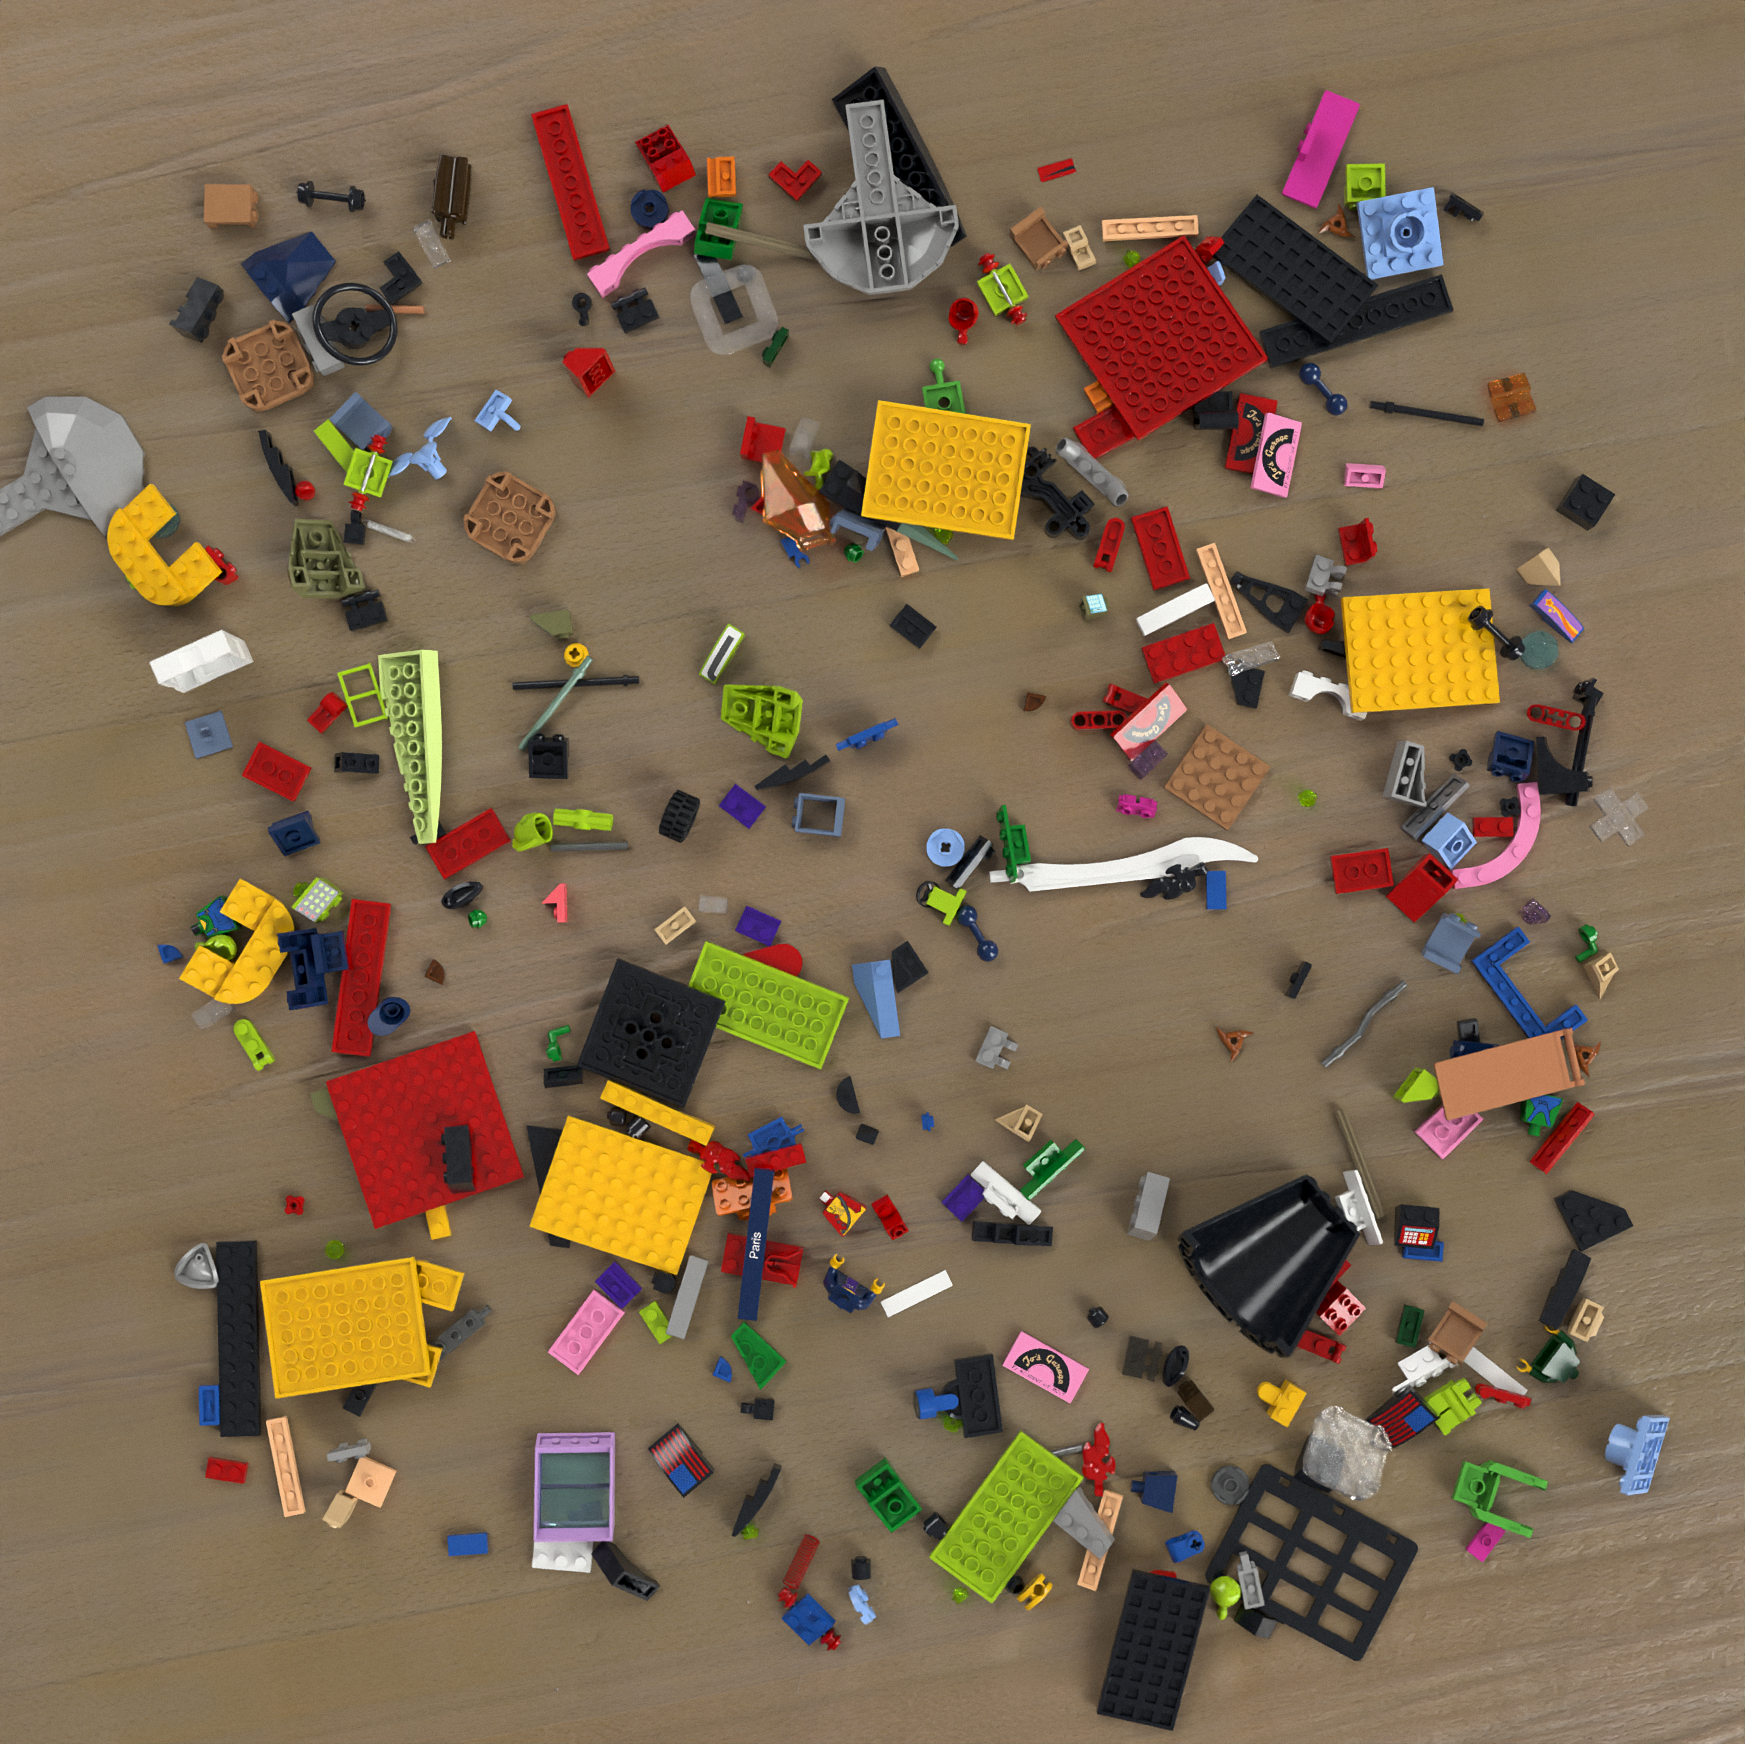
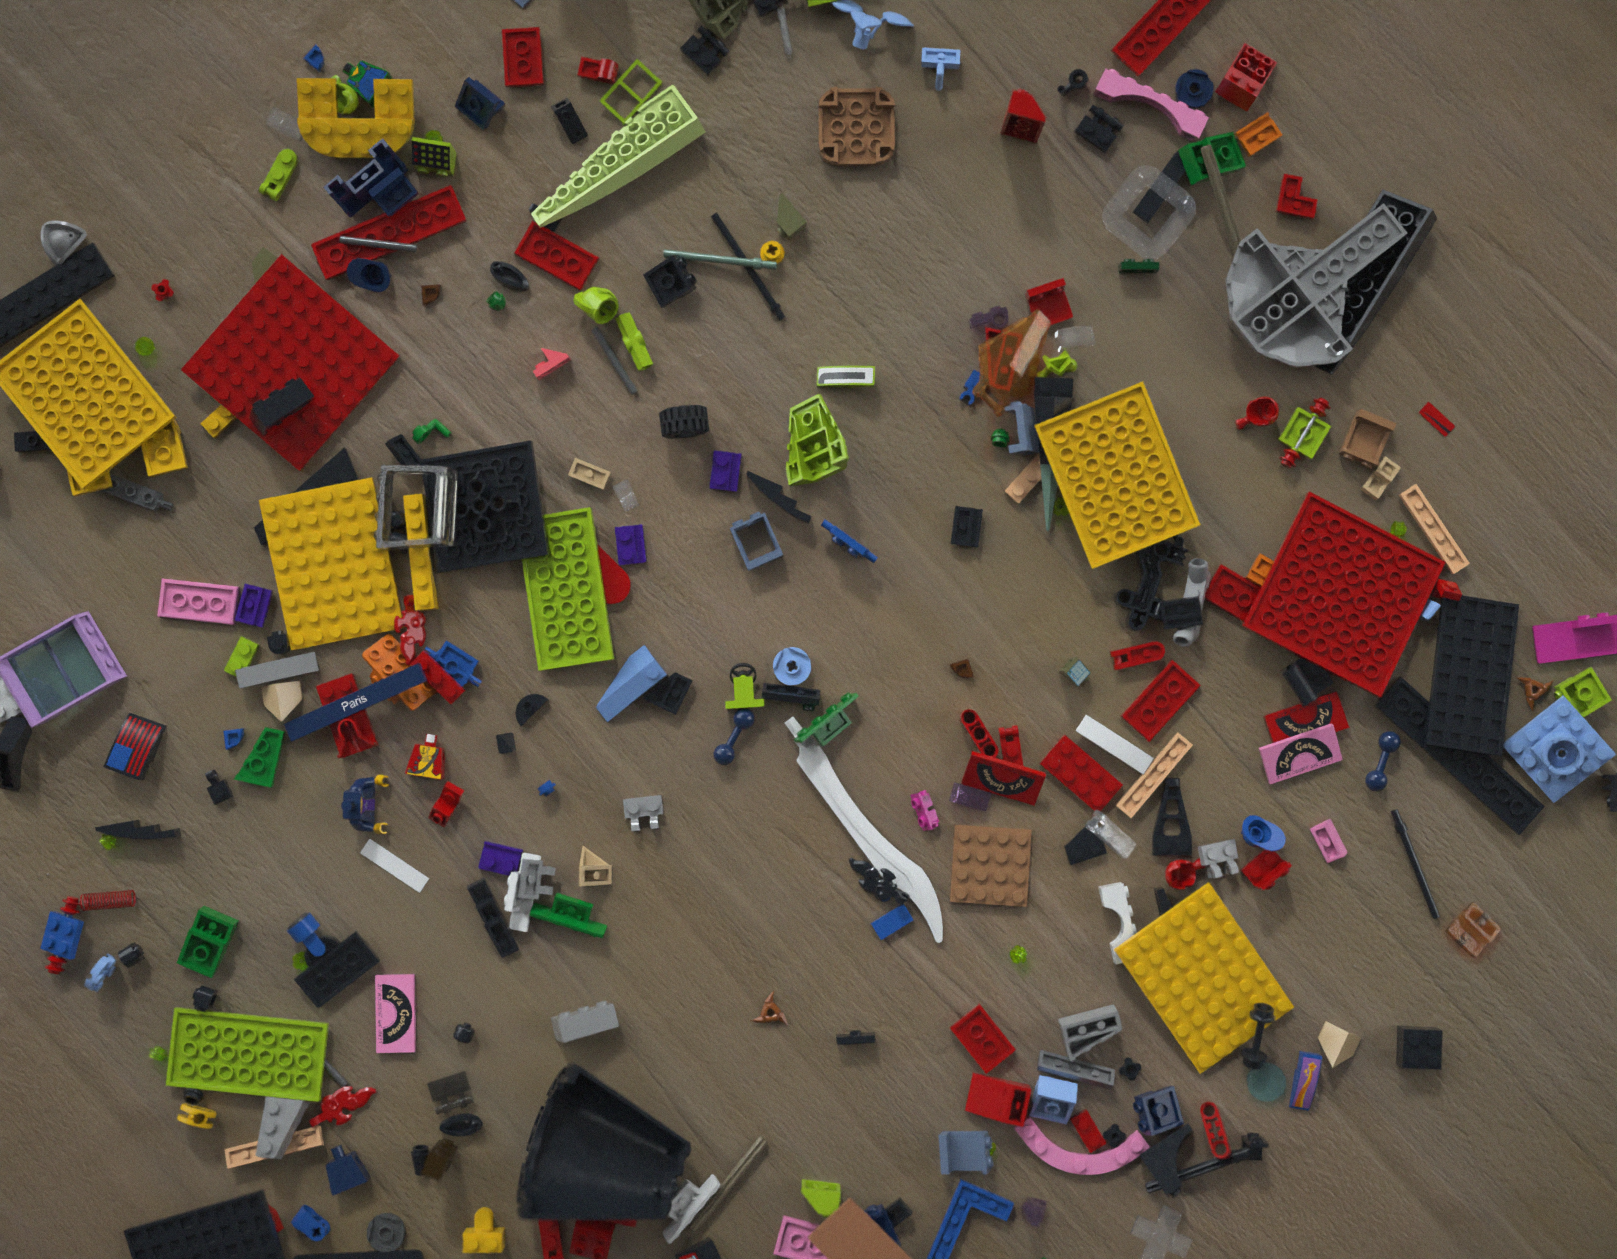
camera: 55 degrees right, 0 degrees up
bright green plate [922,358,966,414] -> none
dark grey bar [1321,980,1408,1068] -> none
none -> tan slope [261,681,303,722]
none -> dark grey bar [340,236,417,252]
none -> clear smoke windscreen [374,465,458,550]
none -> light grey plate [518,859,556,899]
none -> black plate [1160,596,1203,630]
none -> blue piece [1241,815,1286,851]

